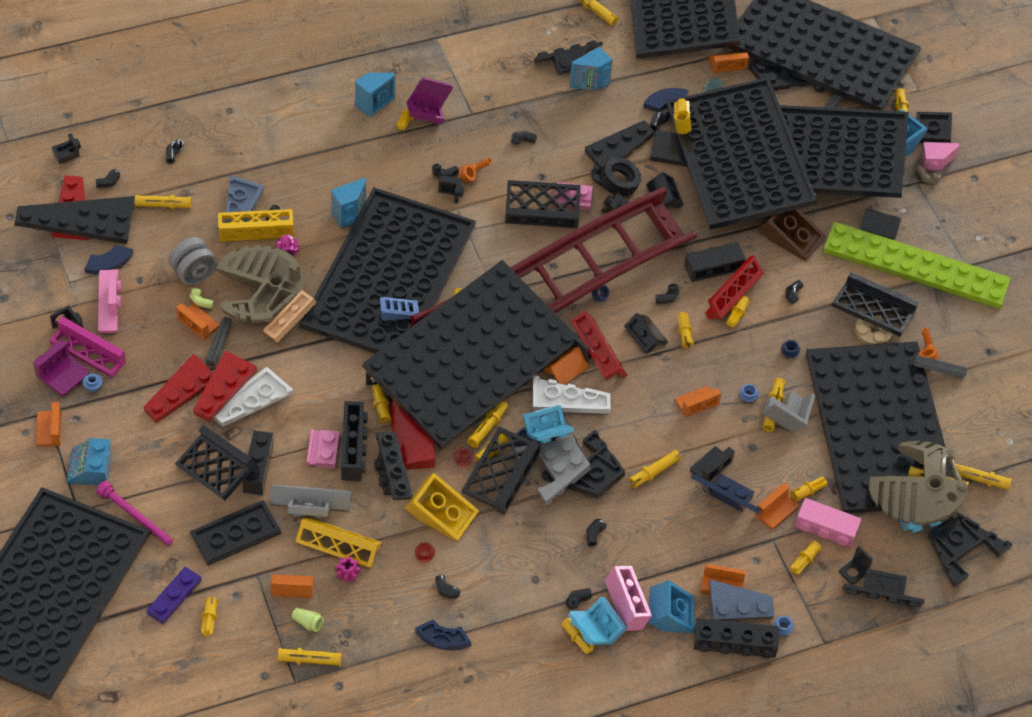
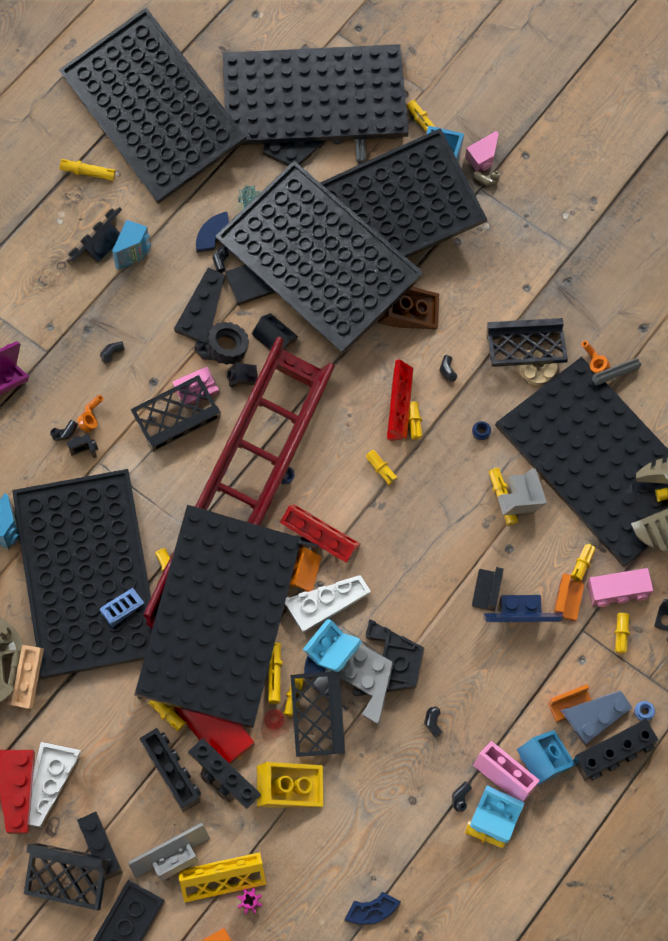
camera: 30 degrees left, 15 degrees up
bright pink plate [307,429,340,468] -> none
clear red plate [415,542,435,562] -> none
black arm [435,575,460,599] -> none
black panel [624,313,668,354] -> none
yellow pin [628,450,681,489] -> none
black arm [655,284,679,304] -> none
yellow piece [674,98,691,134] -> none
orange panel [675,386,721,418] -> none
black brick [684,242,746,282] -> none
orange panel [709,52,749,73] -> none
medium blue plate [739,384,759,402] -> none
lime plate [823,222,1011,309] -> none
black panel [860,208,901,240] -> none
black plate [916,112,952,143] -> none

